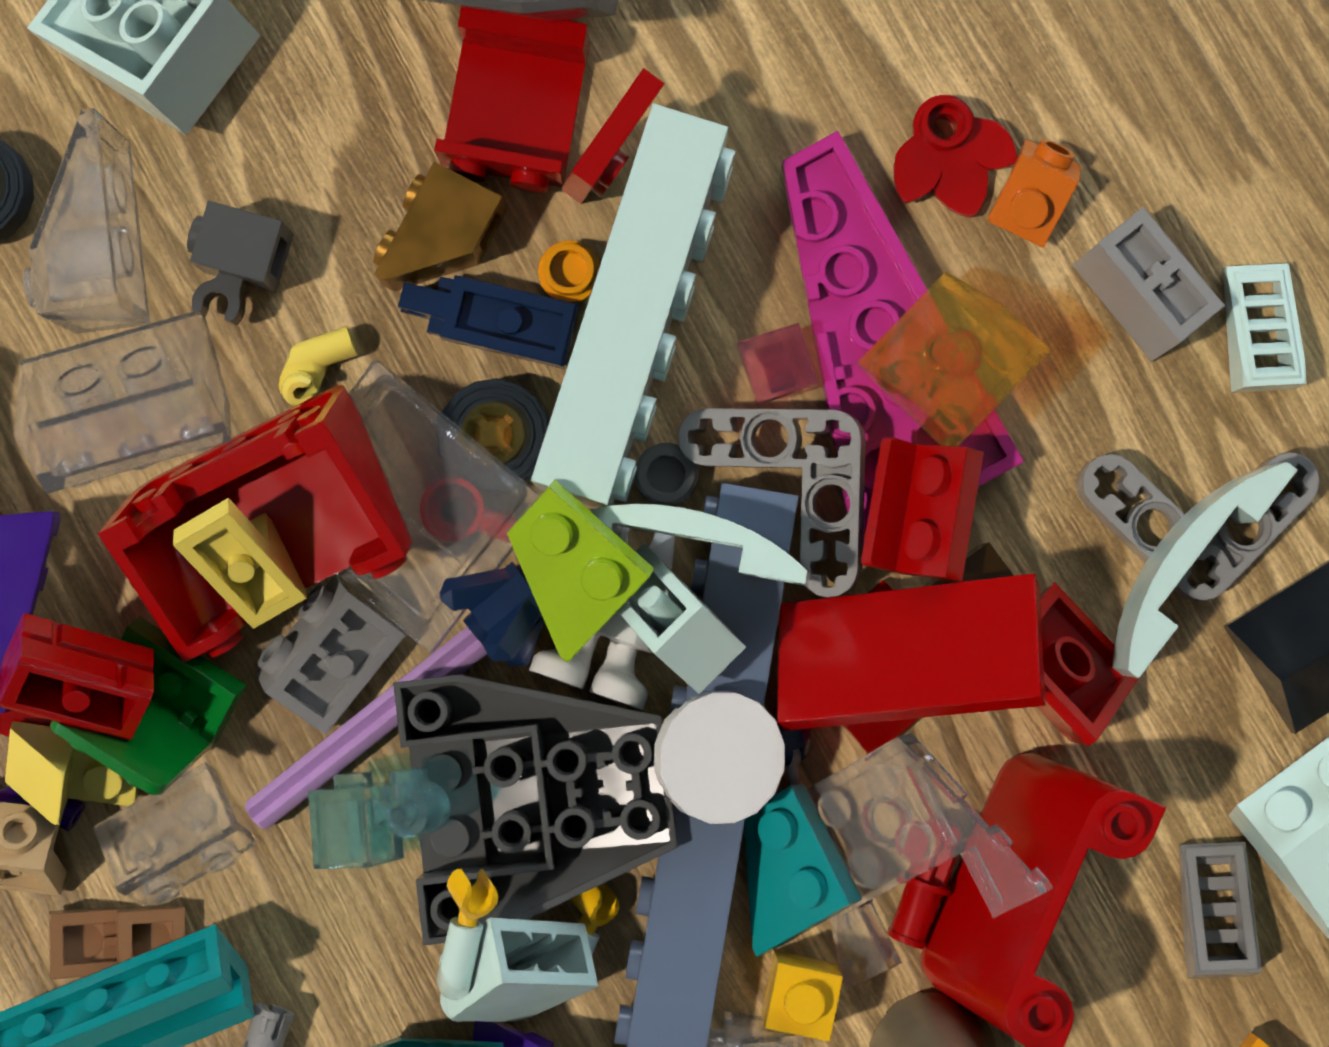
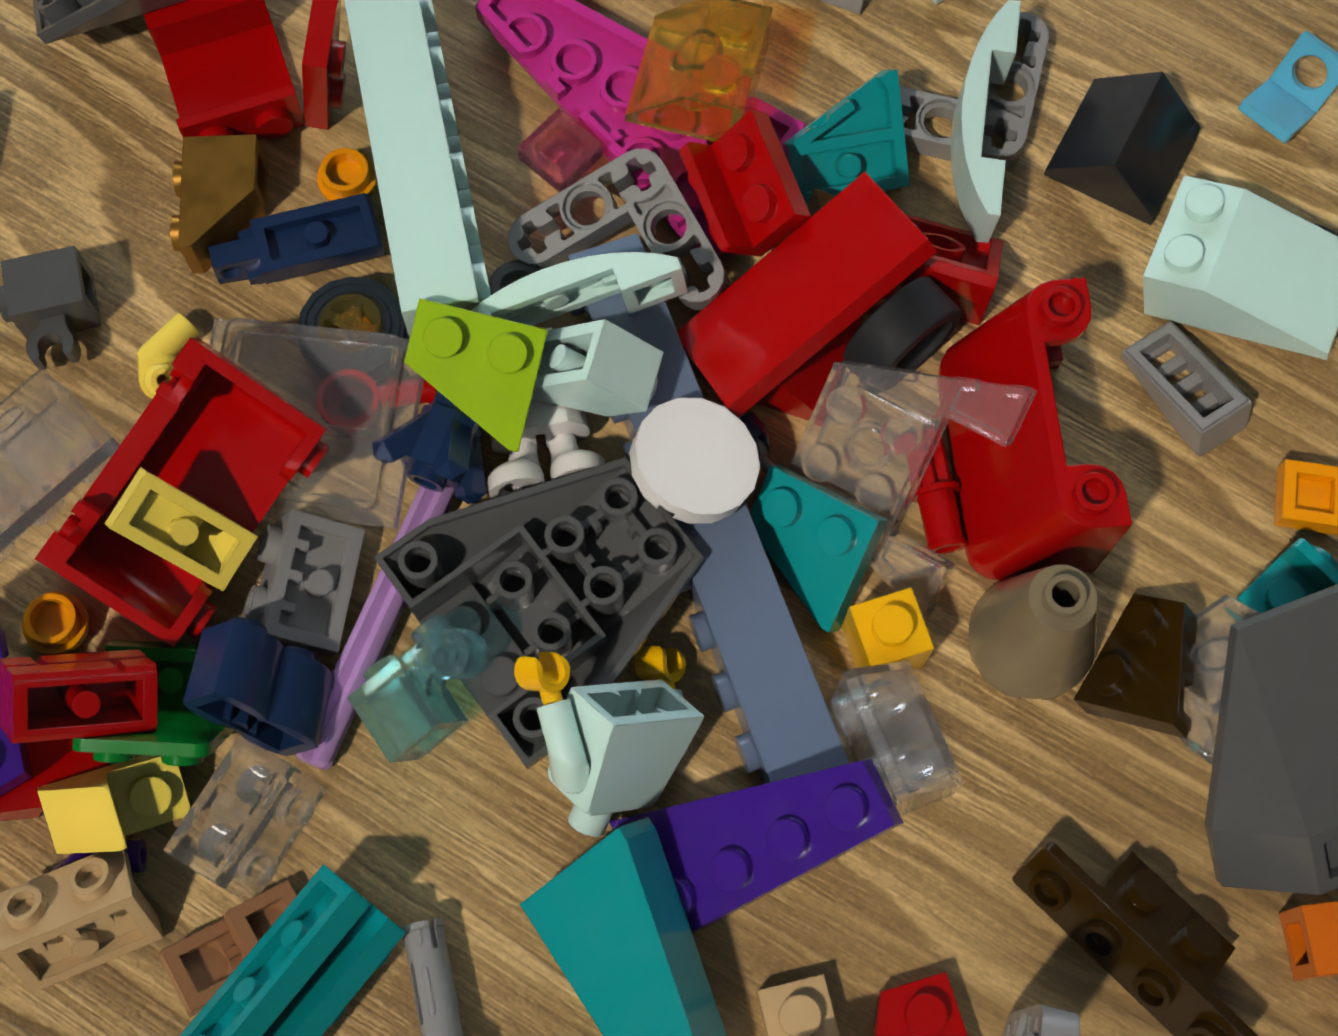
camera: 30 degrees left, 15 degrees down
none -> light orange plate [22,591,90,655]
none -> dark blue brick [183,617,334,756]
none -> teal wing [782,69,910,204]
none -> black tyre [843,276,962,394]

